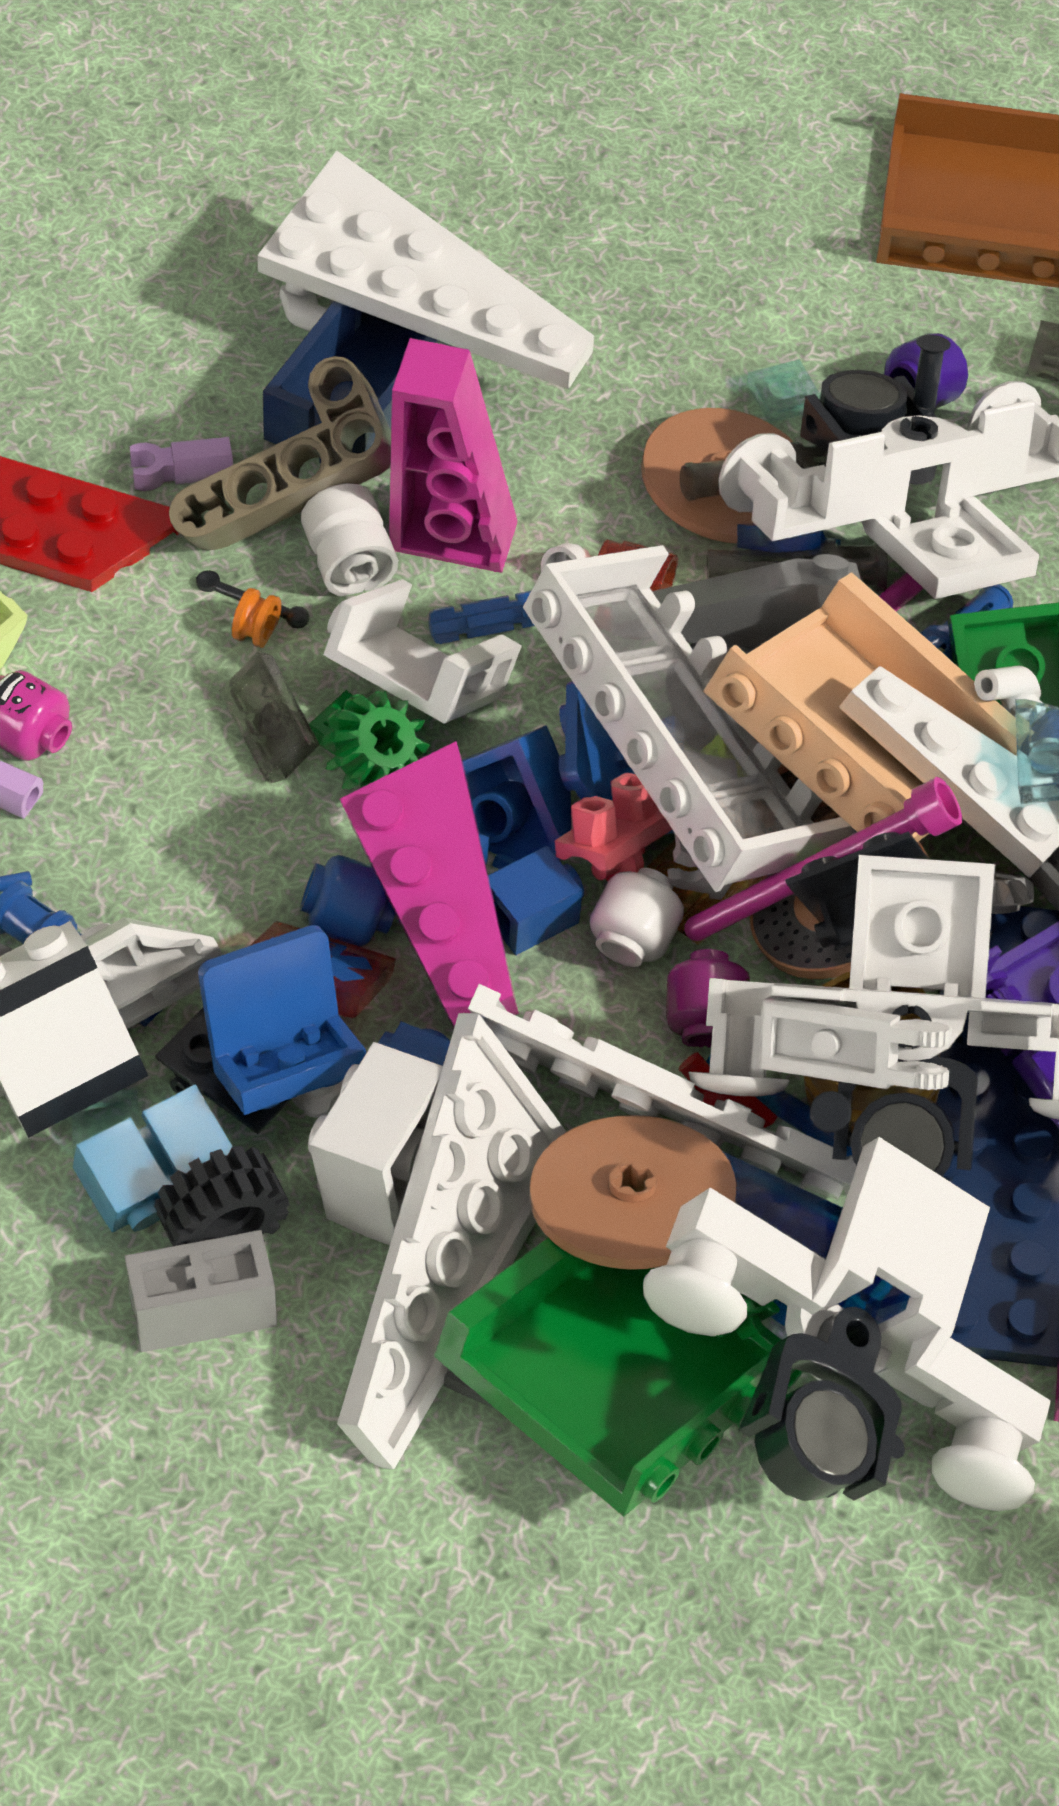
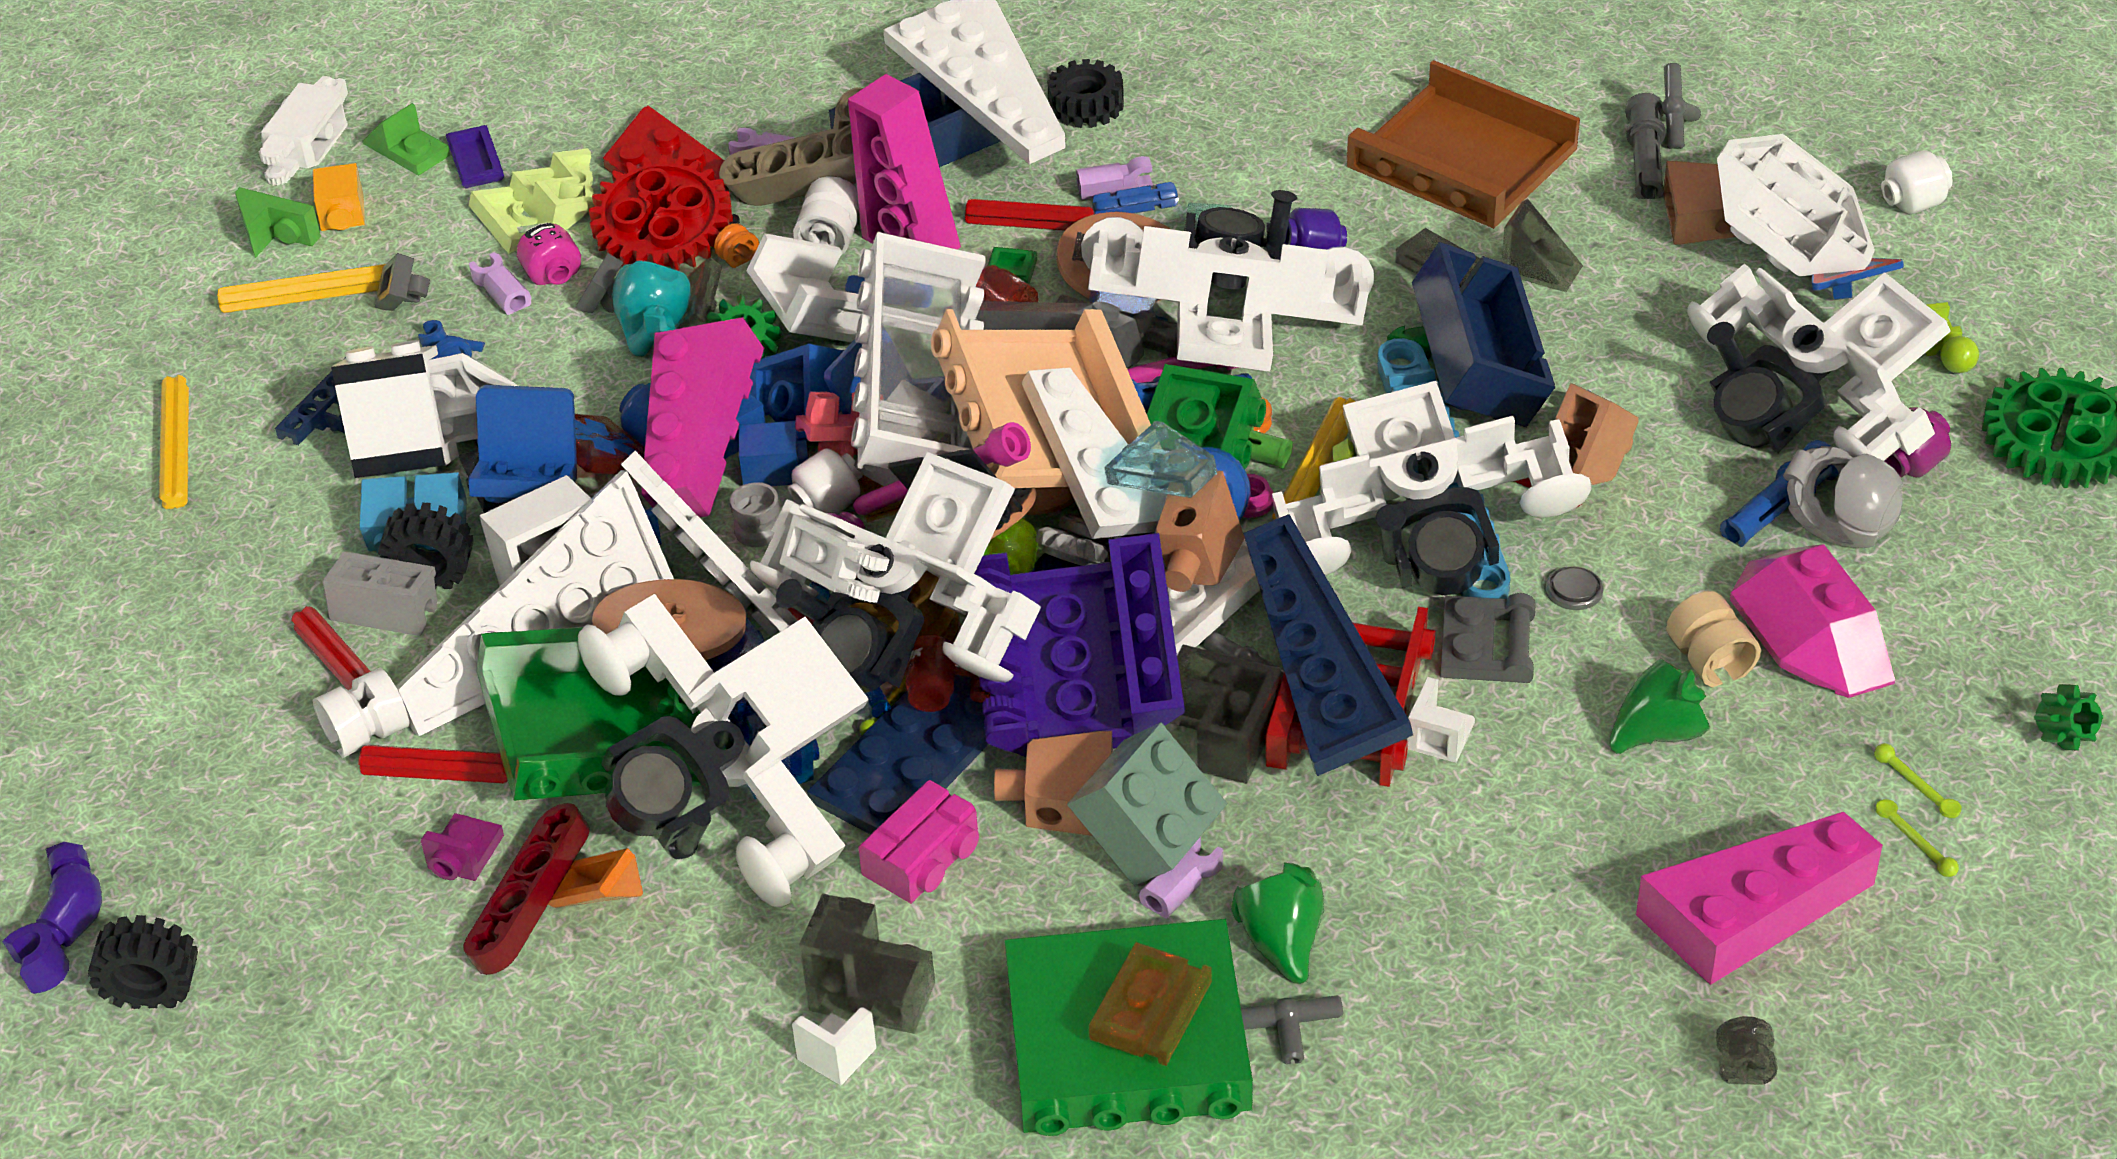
camera: 35 degrees right, 10 degrees down
white arm [974,666,1047,729] -> none
none -> red axle [291,606,371,691]
none -> white wheel [313,667,409,758]
none -> red axle [359,745,508,784]
none -> magenta bracket [420,813,504,881]
none -> dark red beam [463,803,590,975]
none -> orange slope [548,848,643,908]
none -> dark grey tile [575,253,623,313]
none -> red gear [589,154,733,271]
none -> teal piece [612,261,691,357]
none -> light grey wheel [730,483,780,547]
none -> clear red piece [906,635,991,712]
none -> red axle [965,199,1094,231]
none -> green tile [984,247,1037,287]
none -> black tyre [1047,59,1124,128]
none -> flat silver piece [1058,514,1109,543]
none -> lavender bar [1076,156,1153,200]
none -> blue axle [1092,182,1178,215]

